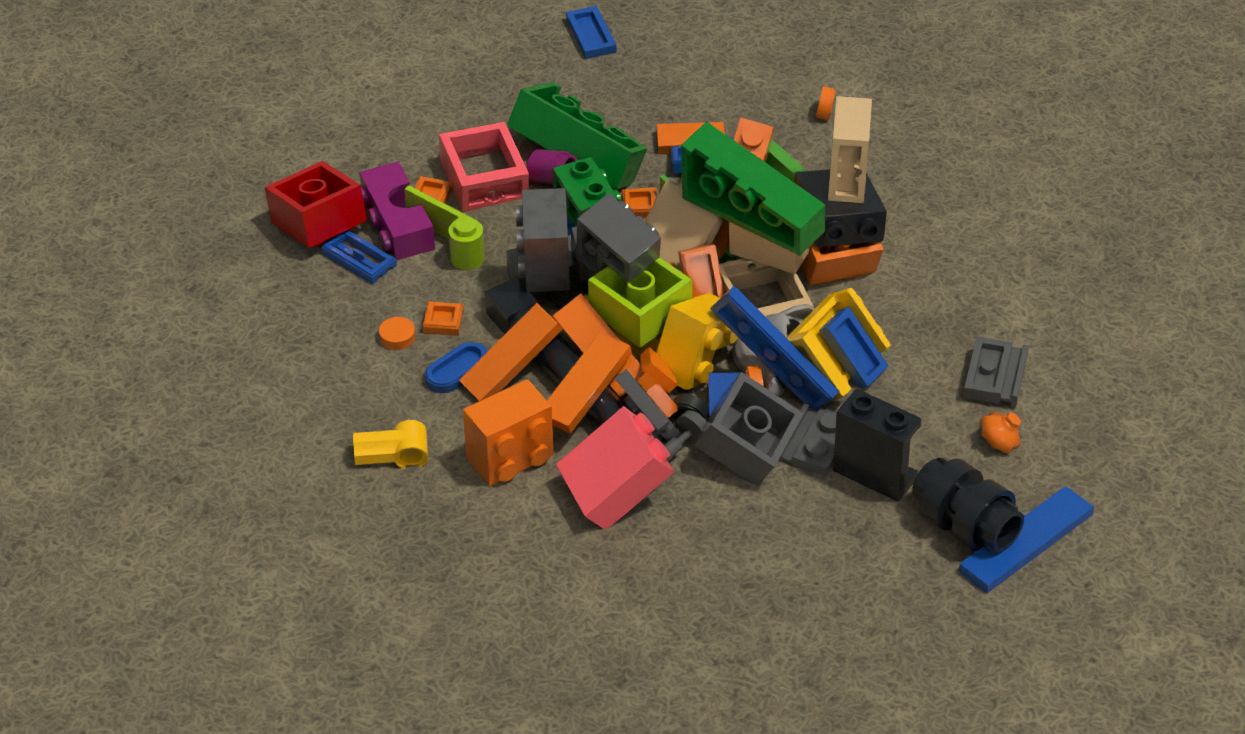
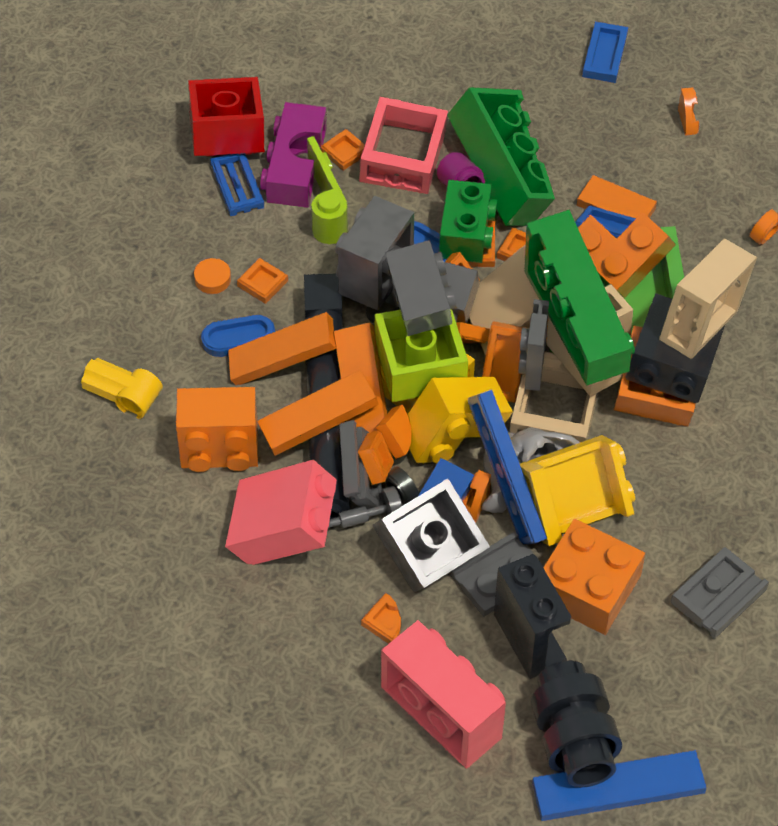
camera: 30 degrees right, 10 degrees up
blue tile [819,307,889,388] -> none
orange piece [979,412,1021,454] -> none
none -> orange tile [361,593,402,644]
none -> coral brick [381,620,506,769]
none -> dark grey plate [518,299,549,391]
none -> orange brick [543,518,645,635]
none -> orange tile [678,87,699,135]

